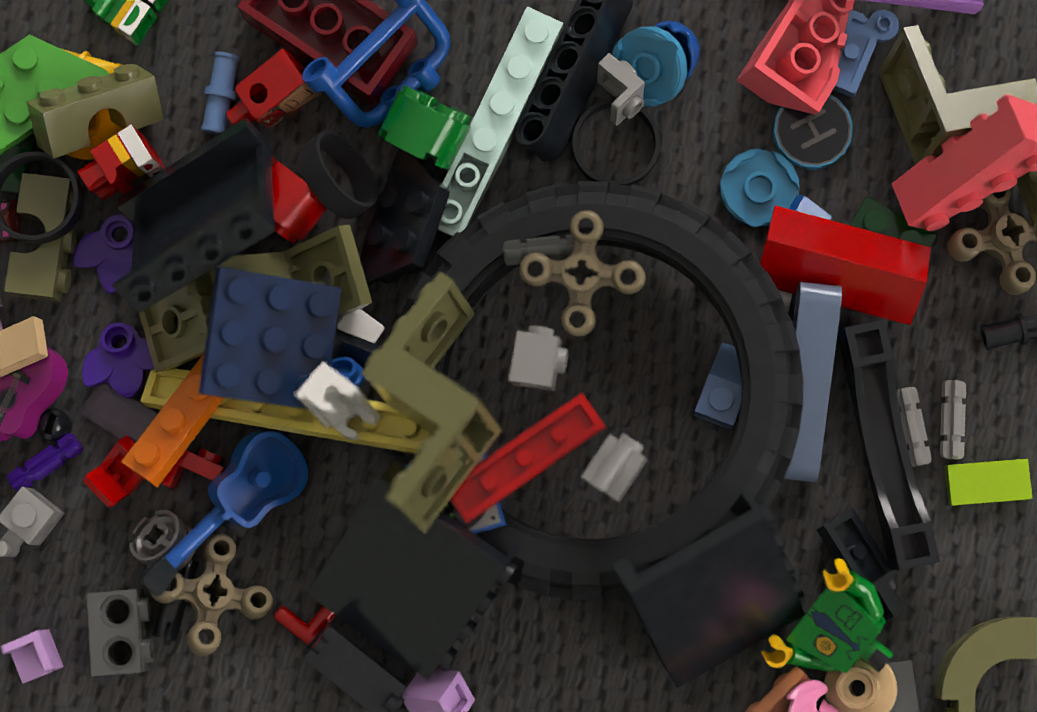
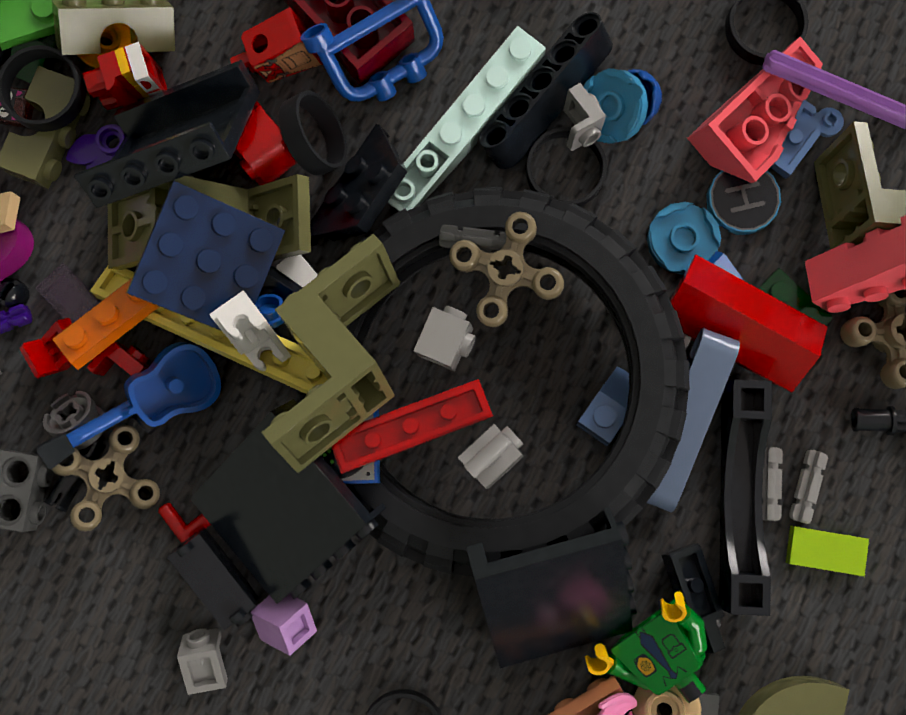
camera: 15 degrees right, 0 degrees up
dark purple plate [82,323,155,399] -> none
medium blue pin [201,52,240,135] -> none
green brick [378,85,472,170] -> none

